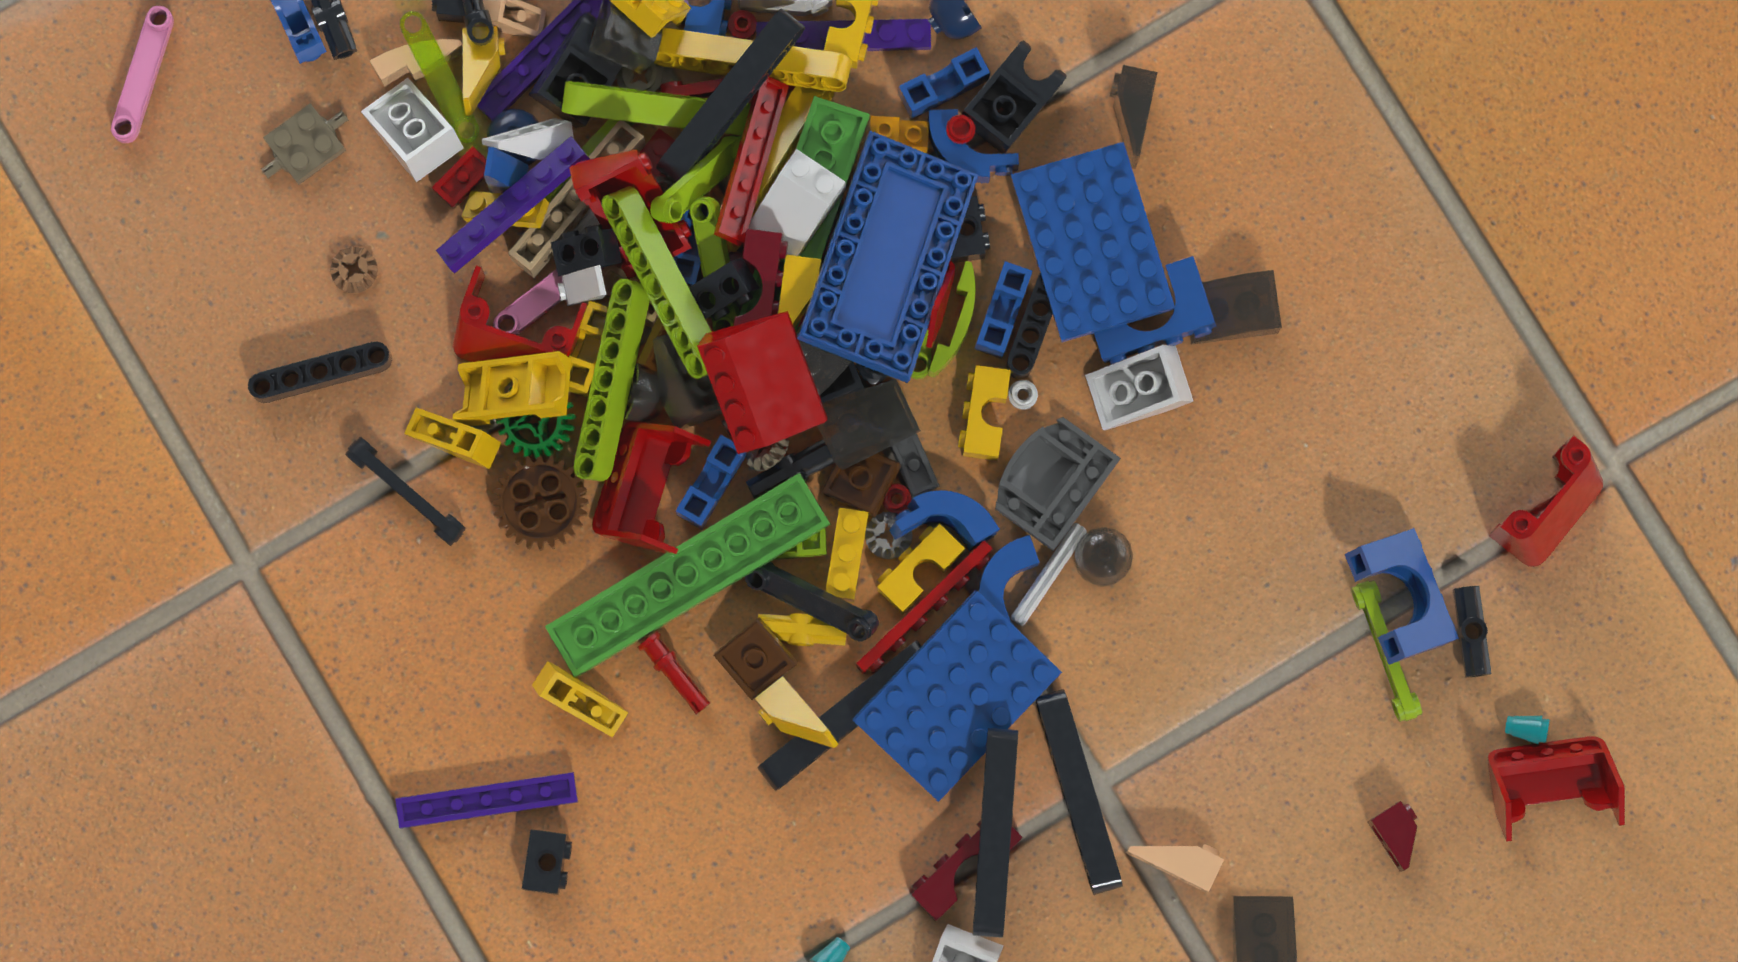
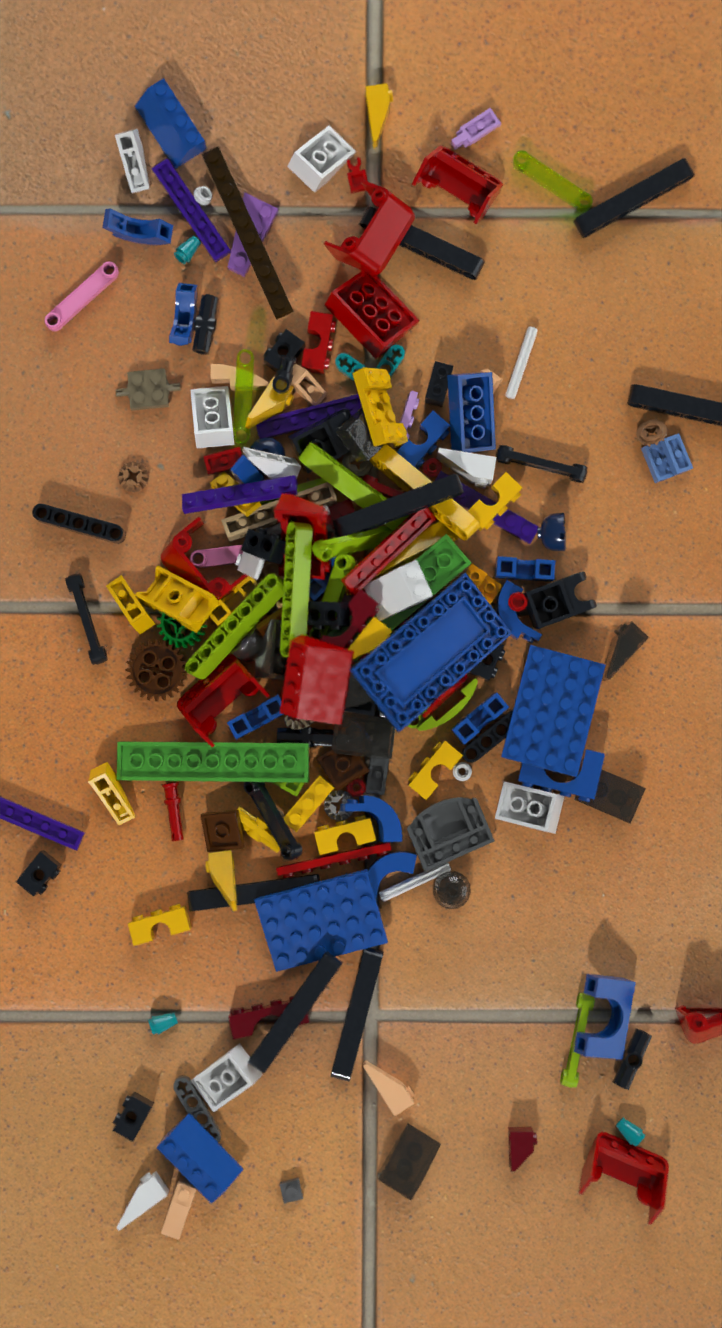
camera: 30 degrees right, 5 degrees up
none -> yellow arch [128,904,192,946]

